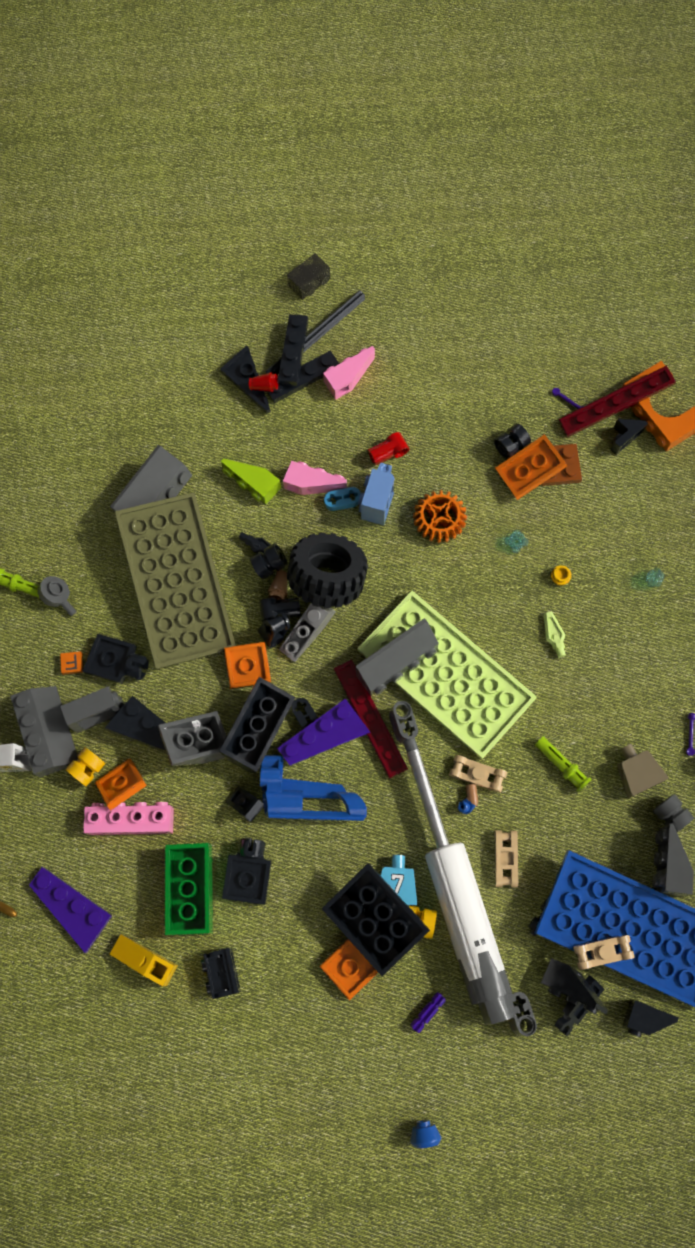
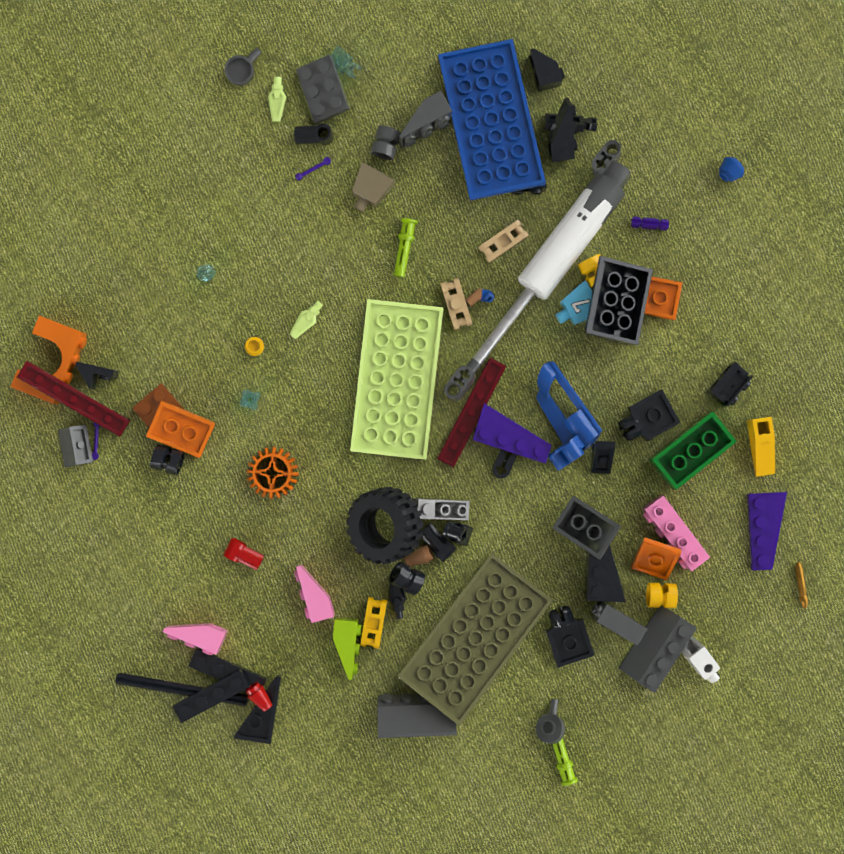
camera: 130 degrees left, 15 degrees up
orange tile [60,651,83,675] -> none
black slope [219,677,295,773] -> none
orange plate [224,641,271,689] -> none
clear smoke brick [287,253,331,300] -> none
dark azure beam [324,487,361,511] -> none
dark grey slope [356,618,439,696] -> none
medium blue hinge [358,463,395,526] -> none
tan plate [573,934,635,970] -> none
none -> dark grey panel [58,425,93,468]
none -> yellow plate [360,597,387,649]

